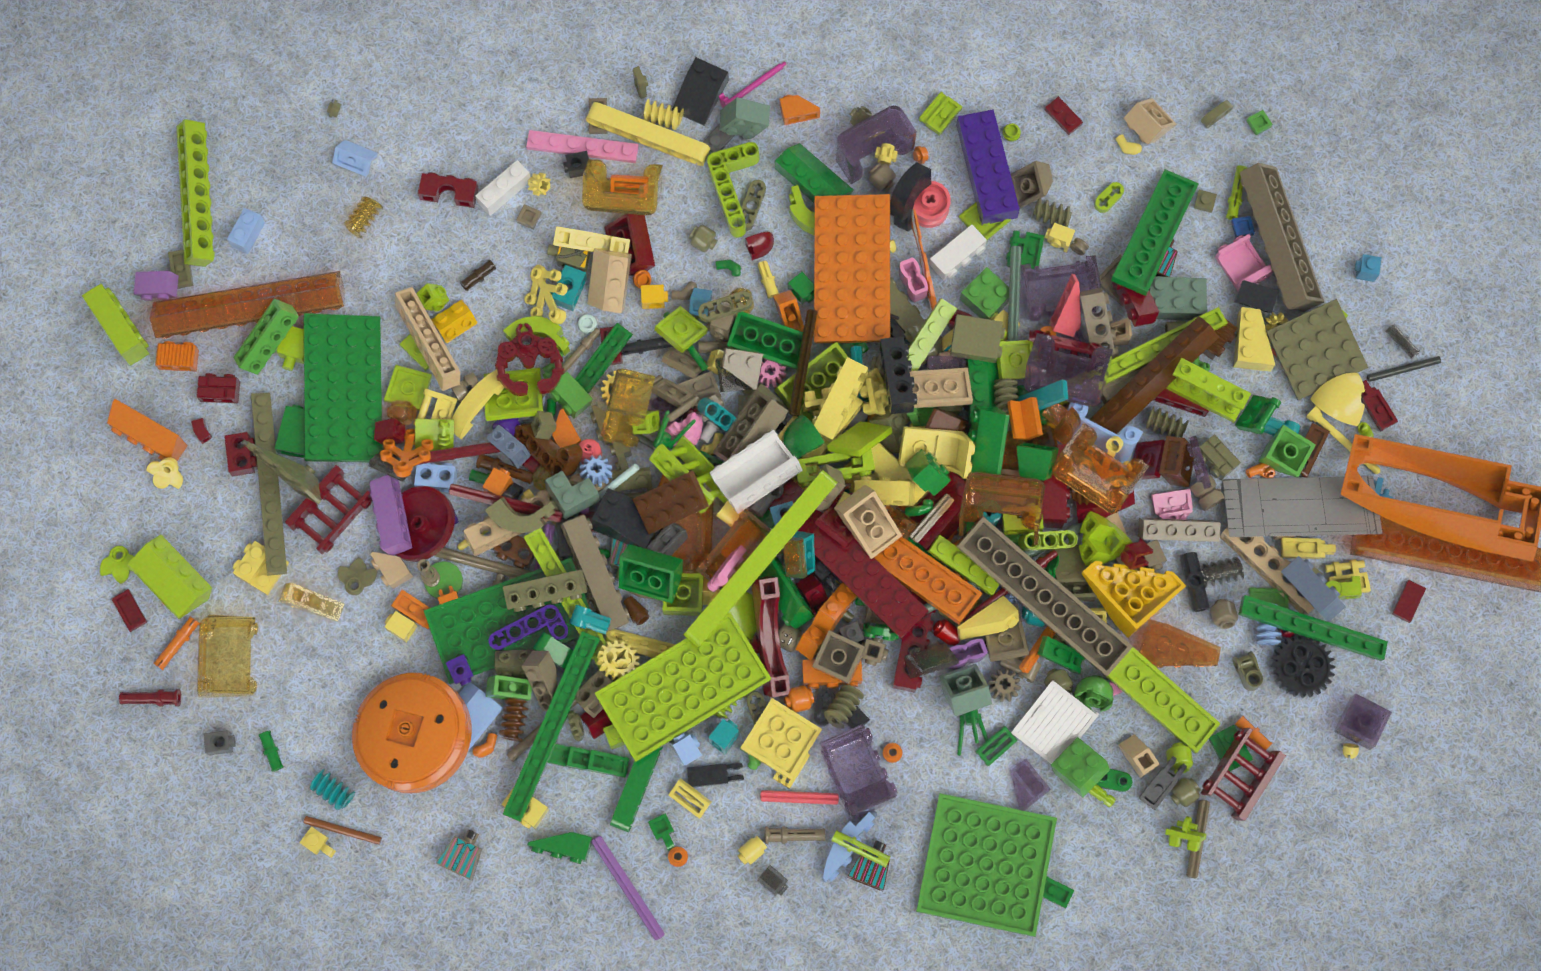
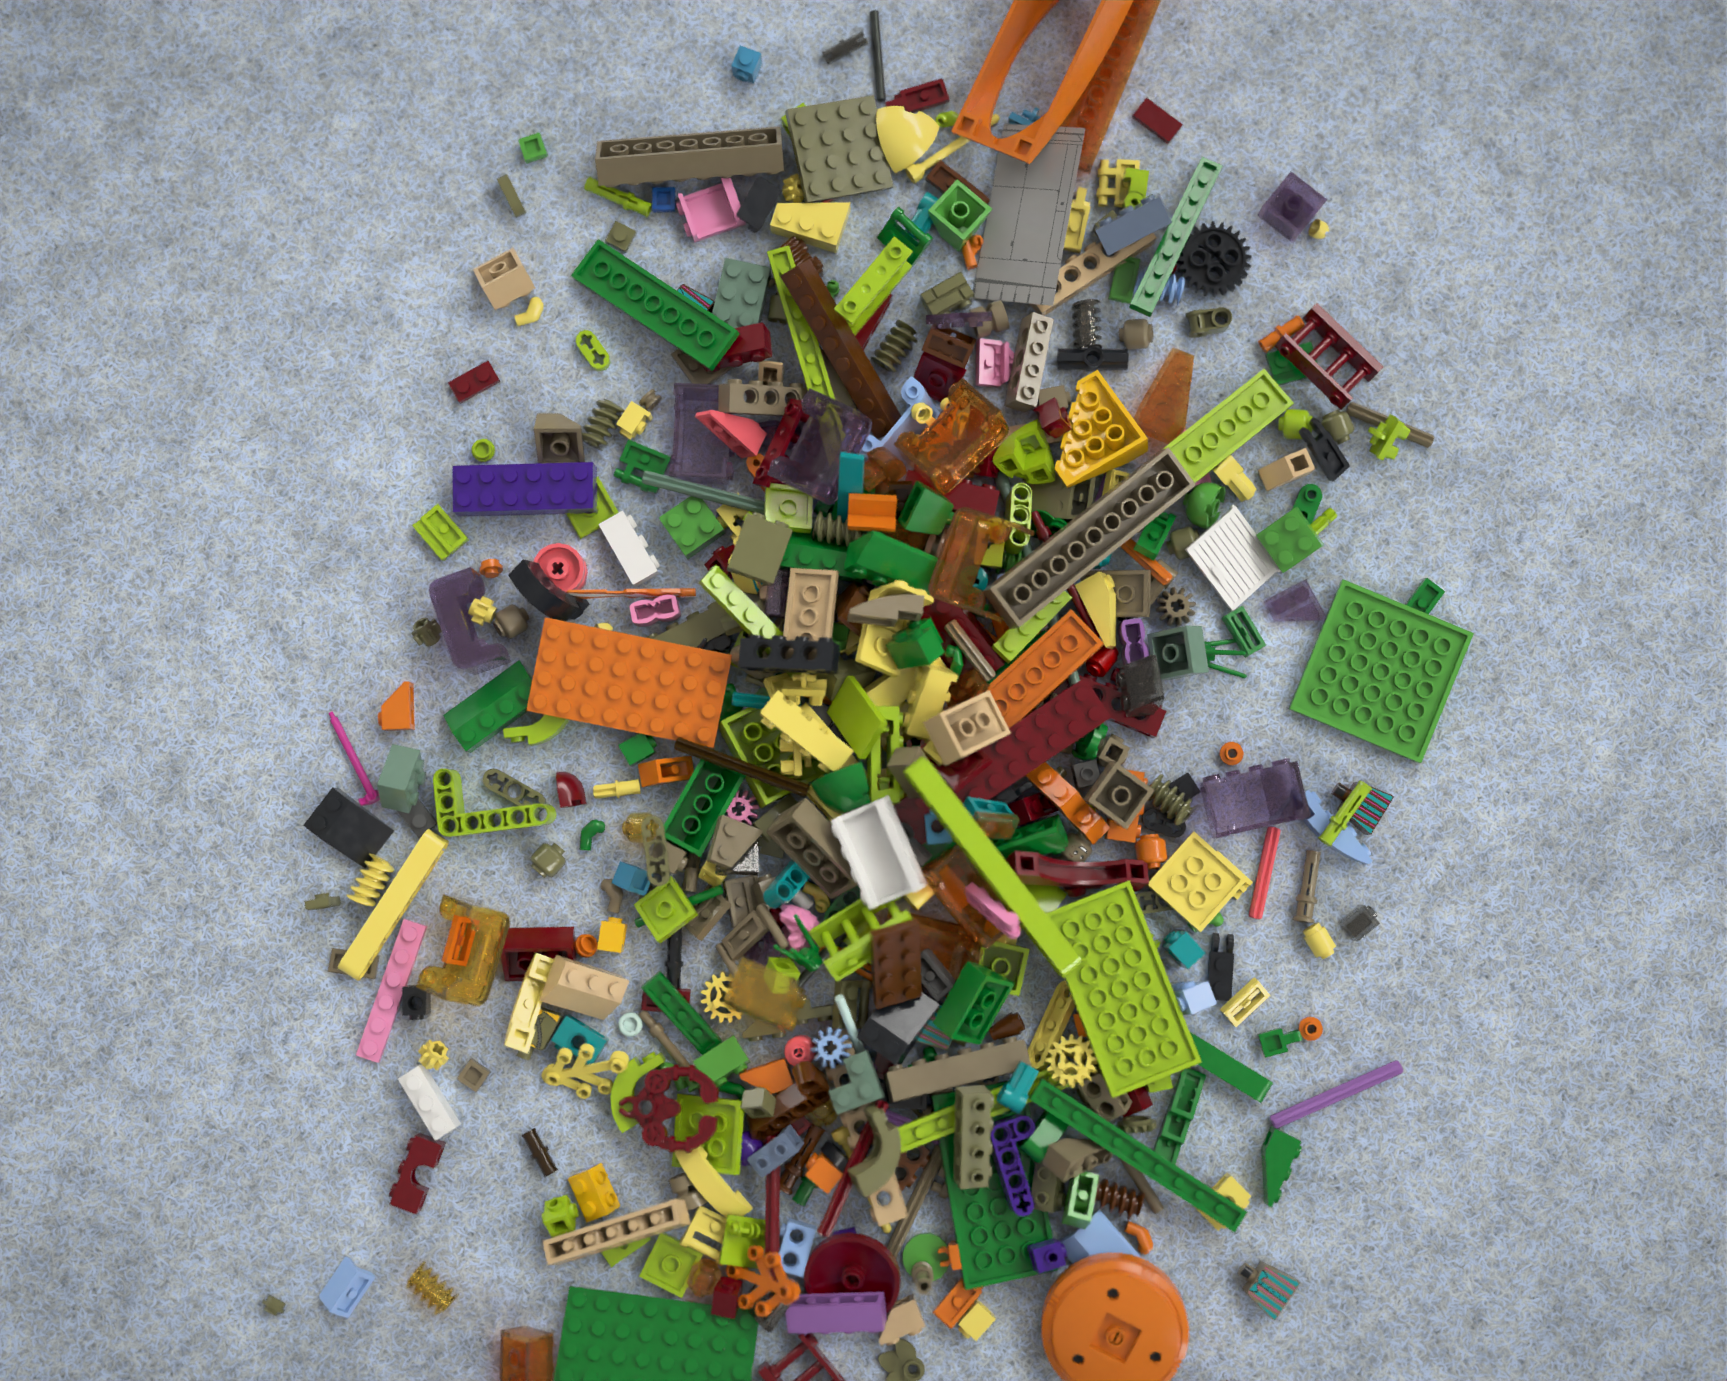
camera: 80 degrees left, 10 degrees up
none -> dark tan slope [847,594,924,627]
none -> light yellow piece [1213,455,1257,502]

